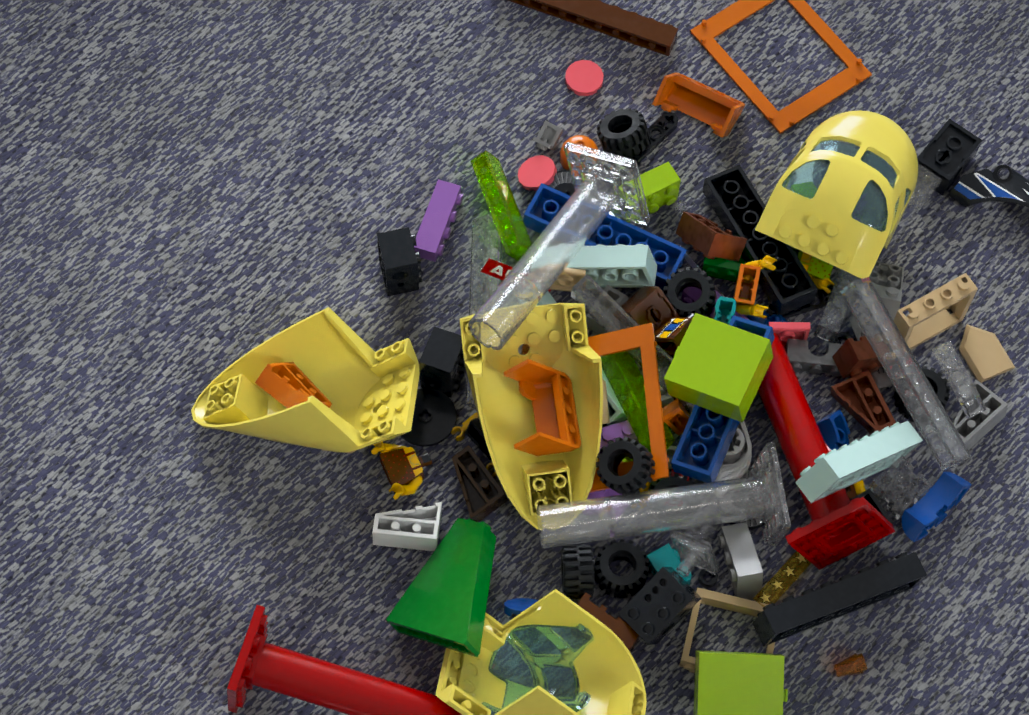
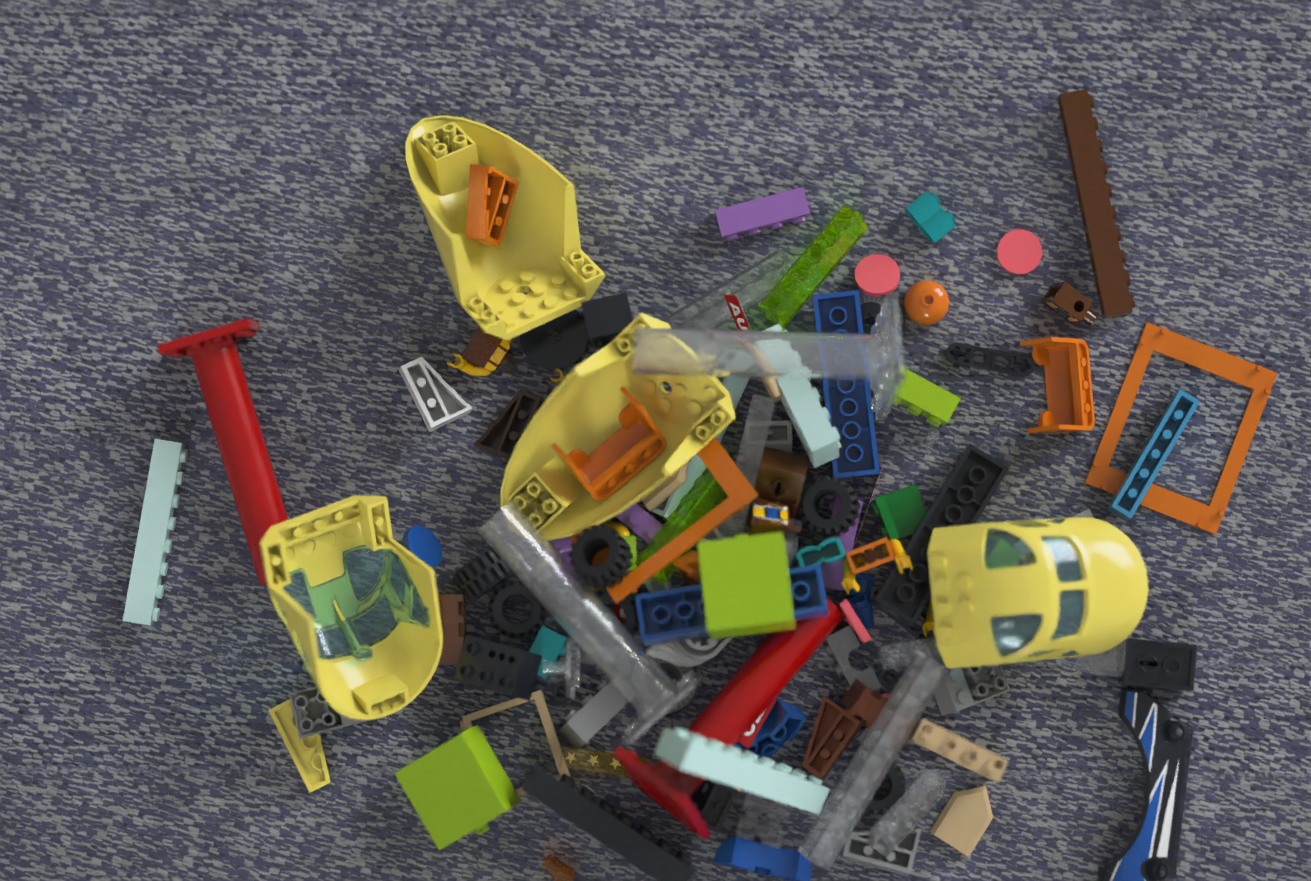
camera: 60 degrees right, 20 degrees up
black piece [377,227,422,296] -> none
green slope [386,518,496,657] -> none
light grey bracket [533,120,564,151] -> none
black tyre [597,108,650,160] -> none
copper wedge [675,211,747,262] -> none
none -> teal brick [904,191,956,245]
none -> reddish brown torso [1041,282,1097,326]
none -> dark azure brick [1106,389,1200,521]

